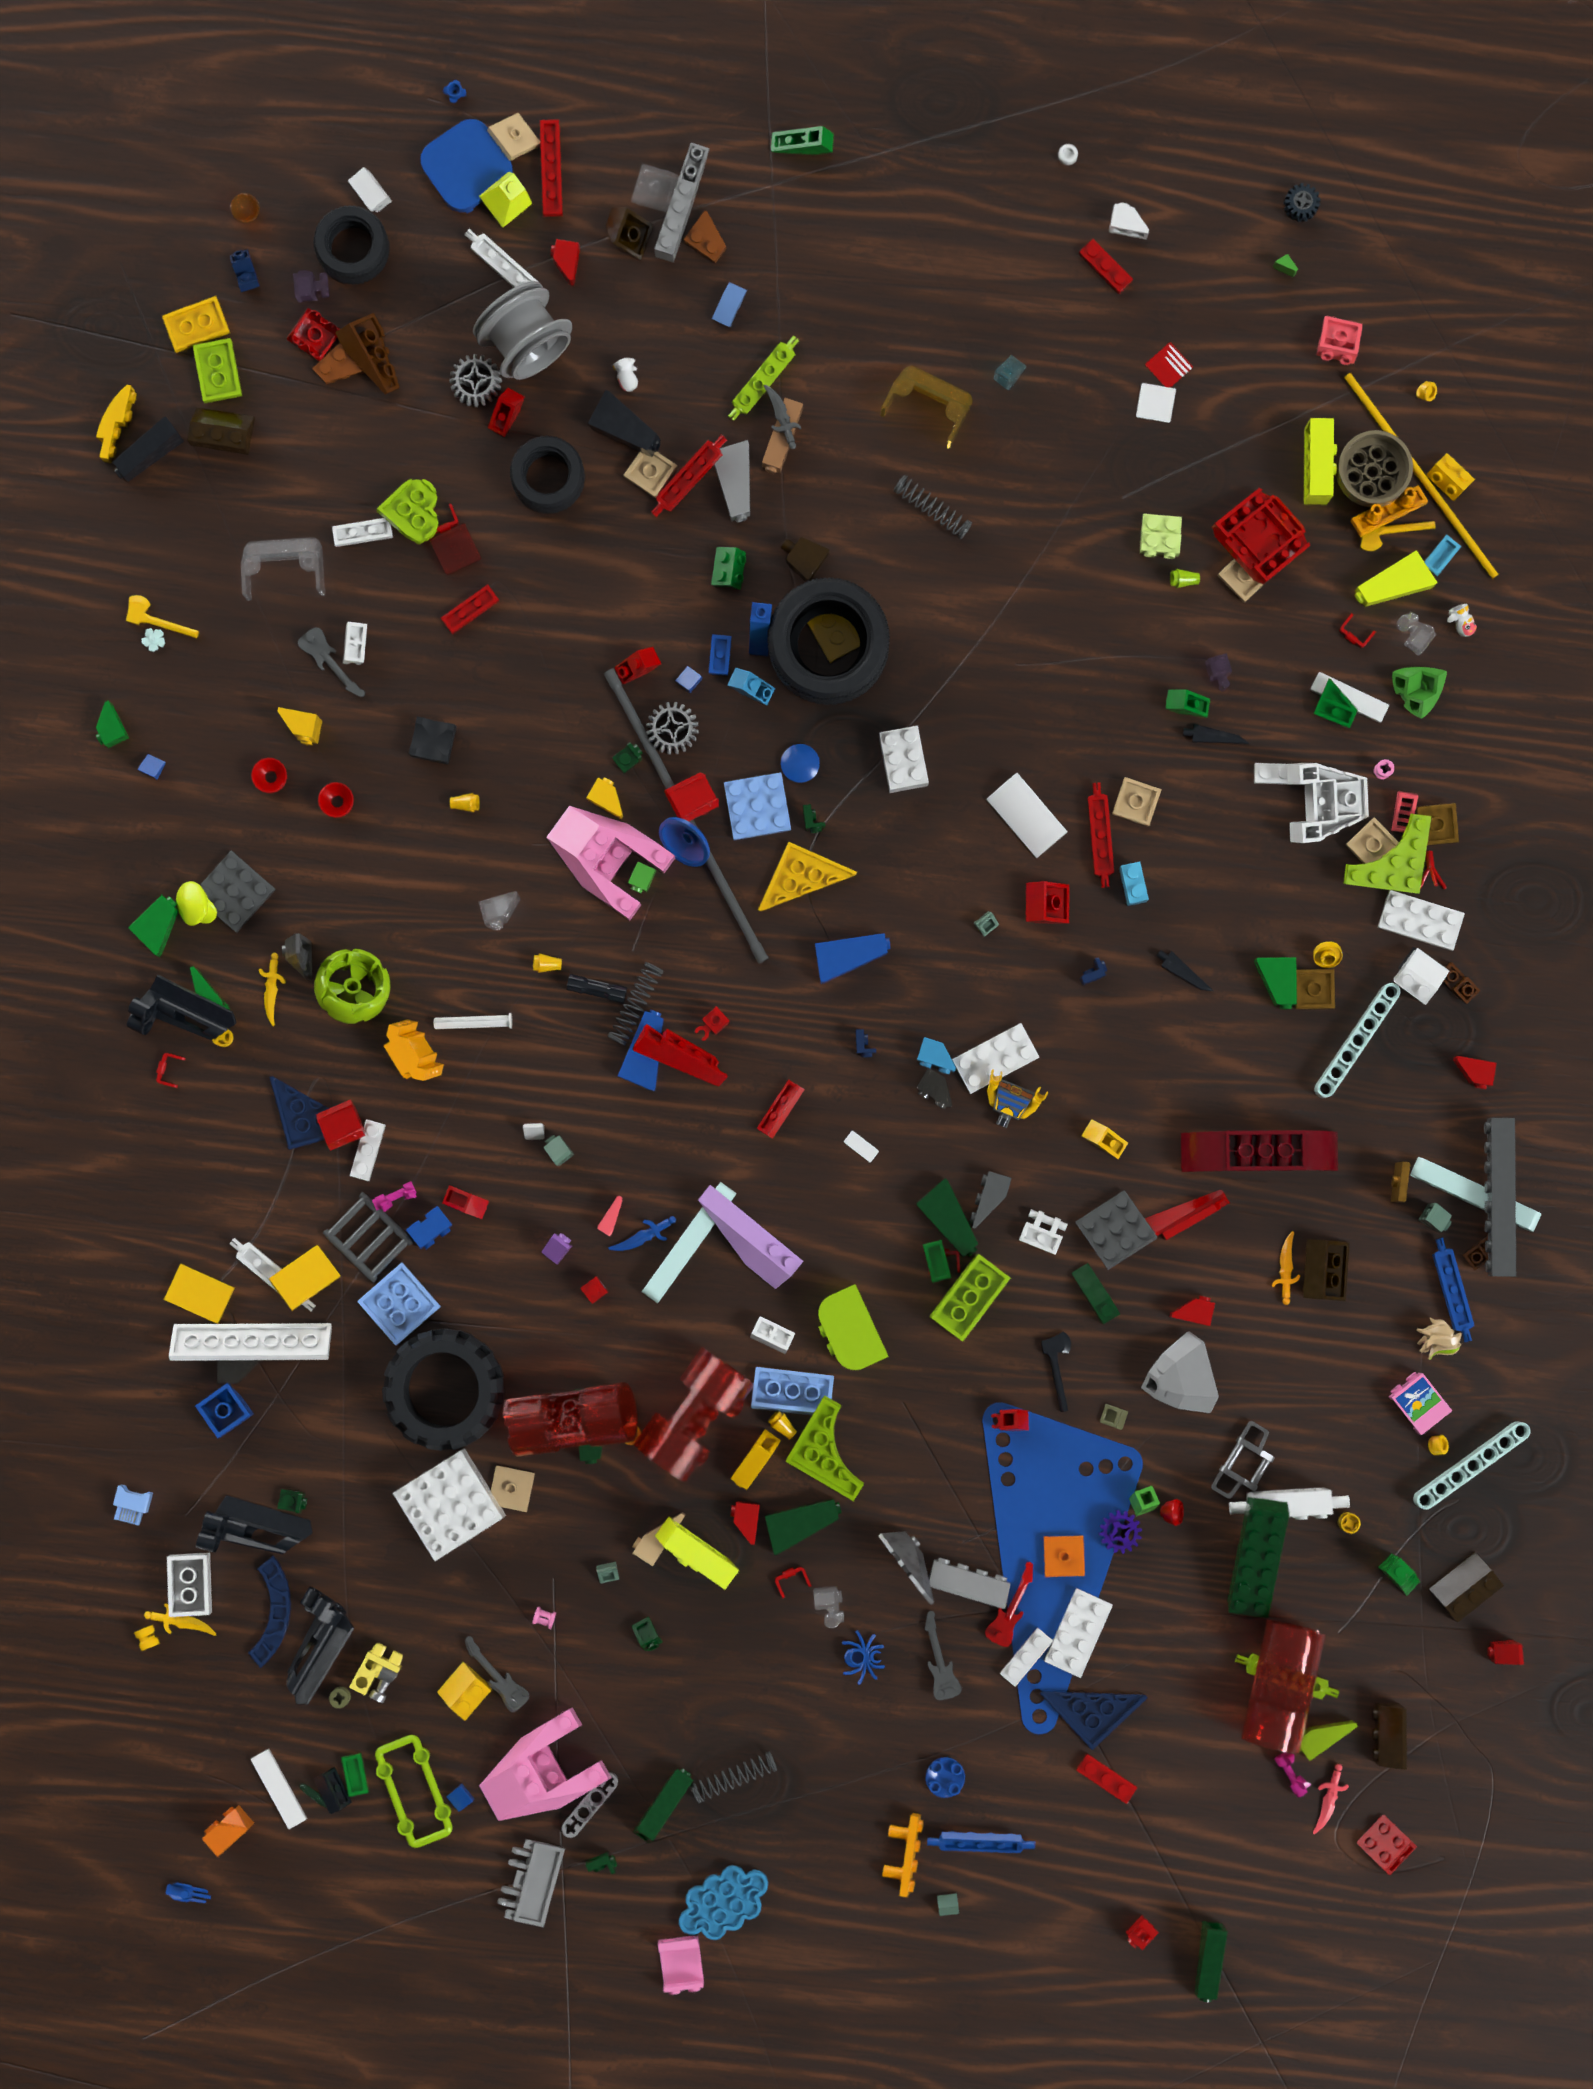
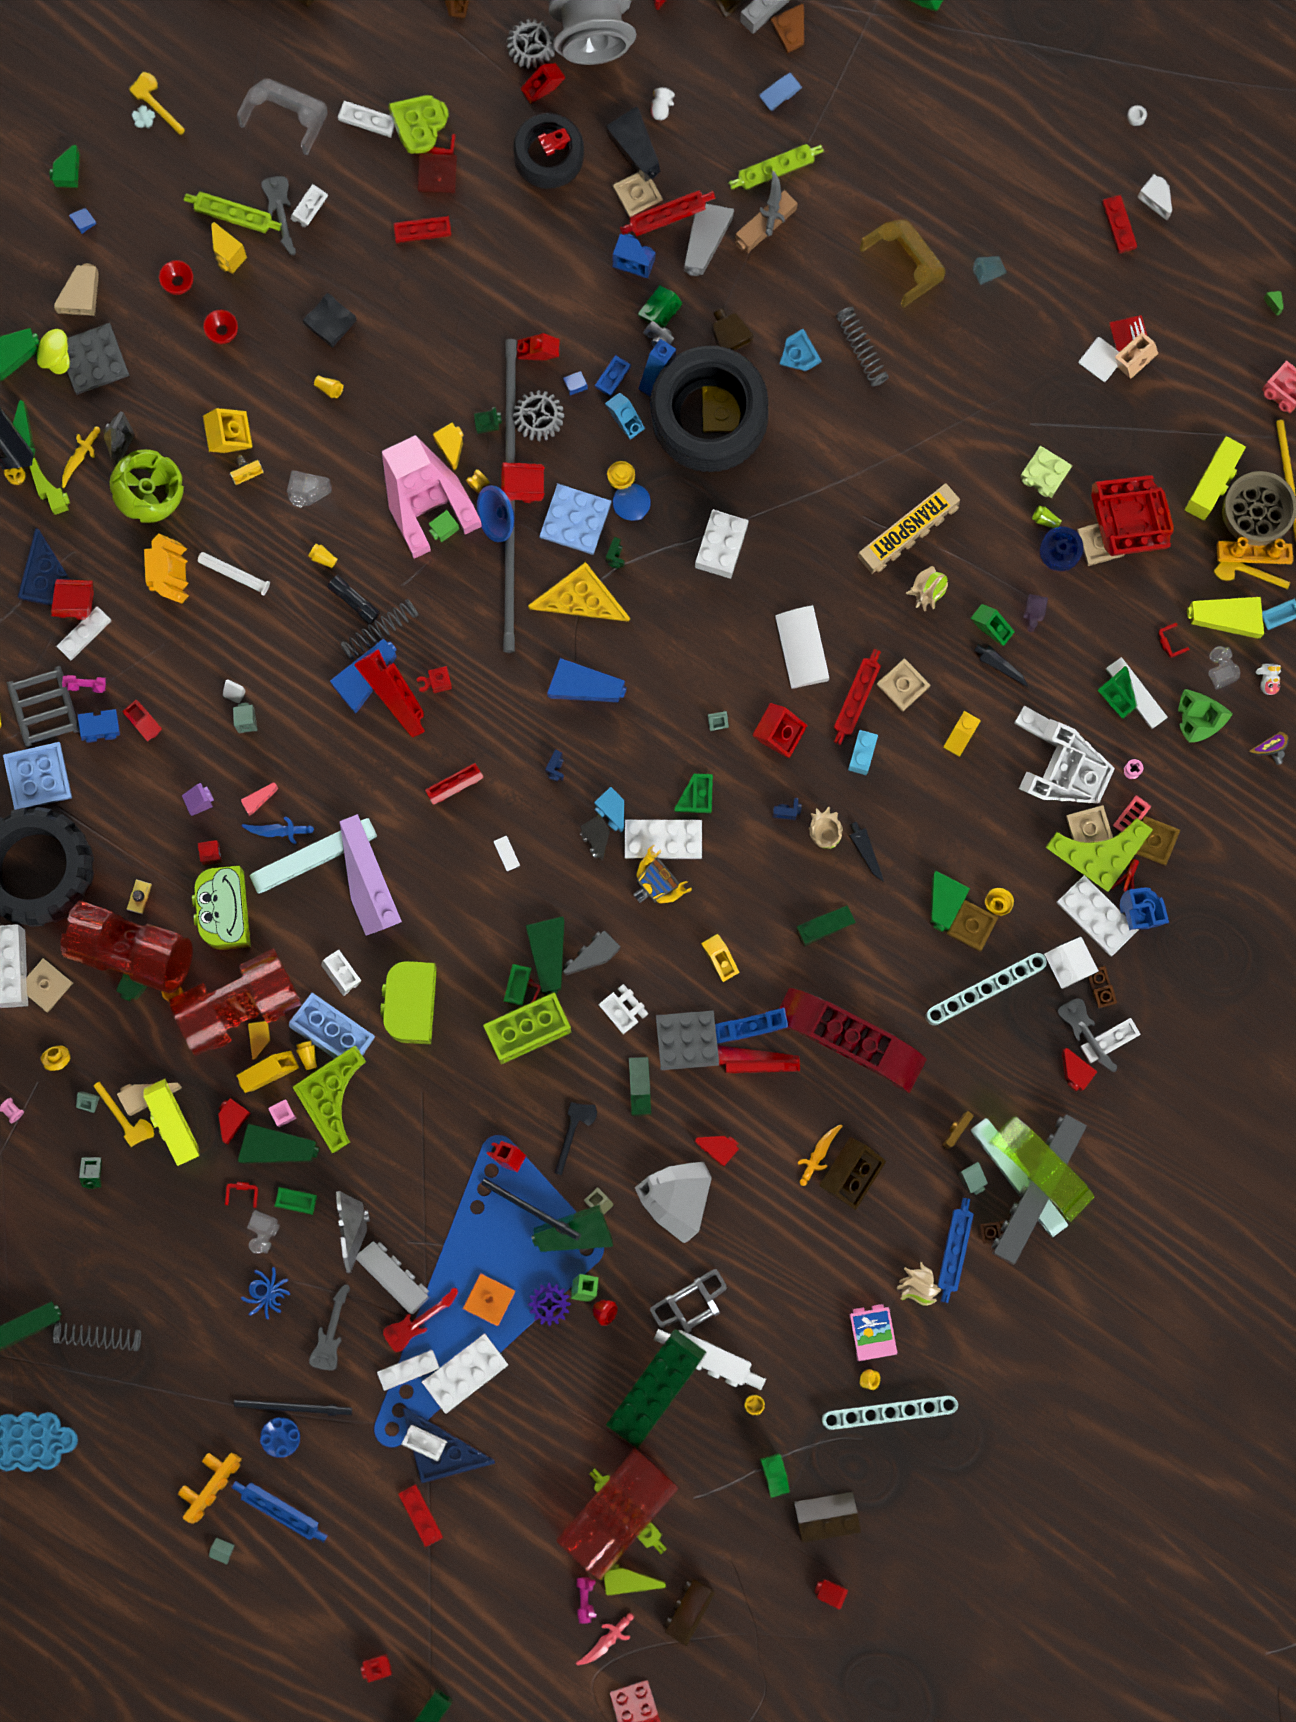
camera: 25 degrees right, 5 degrees down
none -> lime slope [30,458,70,515]
none -> yellow plate [41,1046,70,1070]
none -> tan slope [54,264,99,316]
none -> yellow piece [94,1082,154,1147]
none -> light yellow piece [127,879,152,914]
none -> lime plate [184,192,282,233]
none -> brick [192,866,251,950]
none -> yellow slope [203,408,252,453]
none -> yellow piece [230,455,264,485]
none -> black bar [234,1399,353,1416]
none -> yellow tile [248,1021,270,1060]
none -> bright pink panel [268,1099,296,1127]
none -> green tile [275,1187,317,1215]
none -> white hinge [402,1425,447,1461]
none -> yellow wheel [466,470,490,494]
none -> black bar [481,1178,581,1241]
none -> dark green slope [531,1204,613,1252]
none -> red plate [537,128,570,156]
none -> yellow plate [607,461,635,489]
none -> blue slope [613,234,655,278]
none -> light grey plate [643,321,674,347]
none -> green wing [675,774,713,813]
none -> blue slope [715,1008,788,1044]
none -> dark azure plate [780,329,822,371]
none -> dark green slope [796,905,856,947]
none -> tan hair [809,807,843,849]
none -> brick [858,483,960,574]
none -> tan hair [906,566,948,611]
none -> yellow slope [943,711,981,757]
none -> clear neon green windscreen [988,1117,1095,1222]
none -> clear blue wheel [1040,526,1084,571]
none -> dark grey piece [1058,998,1117,1072]
none -> white plate [1080,1018,1141,1063]
none -> light nougat brick [1115,332,1158,378]
none -> blue brick [1120,888,1169,930]
none -> shield [1249,732,1289,765]

